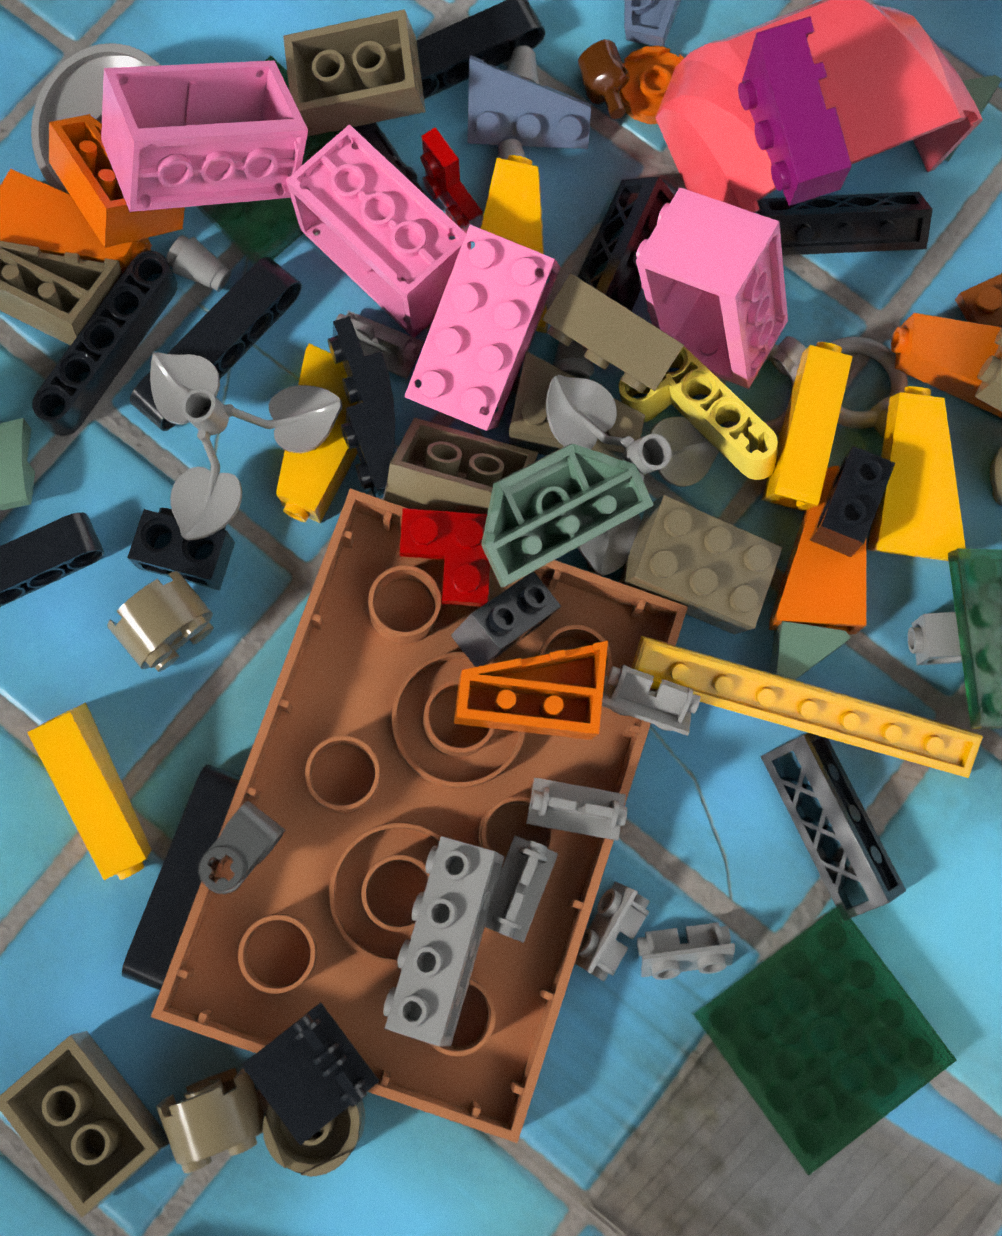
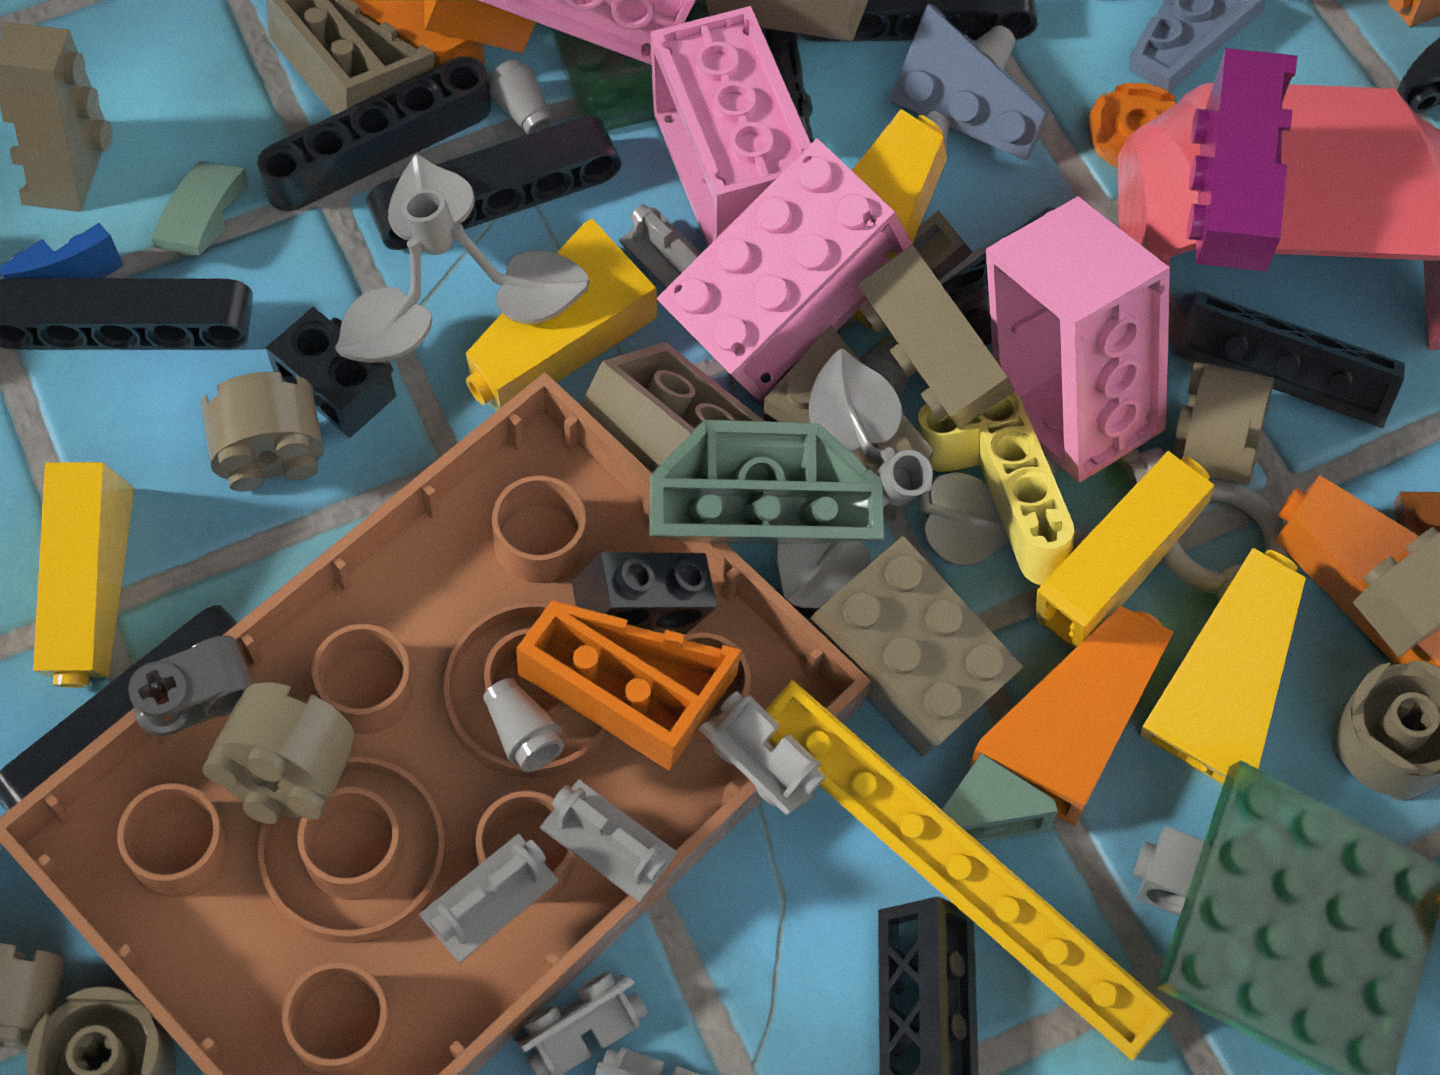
camera: 25 degrees right, 15 degrees down
black hinge [242,1002,379,1146] -> none
black slope [327,316,395,499] -> none
light grey brick [383,836,505,1047] -> none
red plate [399,508,490,607] -> none
red plate [420,127,484,233] -> none
reddish brown piece [578,39,630,119] -> none
black brick [810,446,895,557] -> none
none -> dark tan brick [202,682,355,824]
none -> light grey cone [483,678,564,772]
none -> dark grey plate [913,210,973,281]
none -> dark tan brick [1174,362,1274,485]

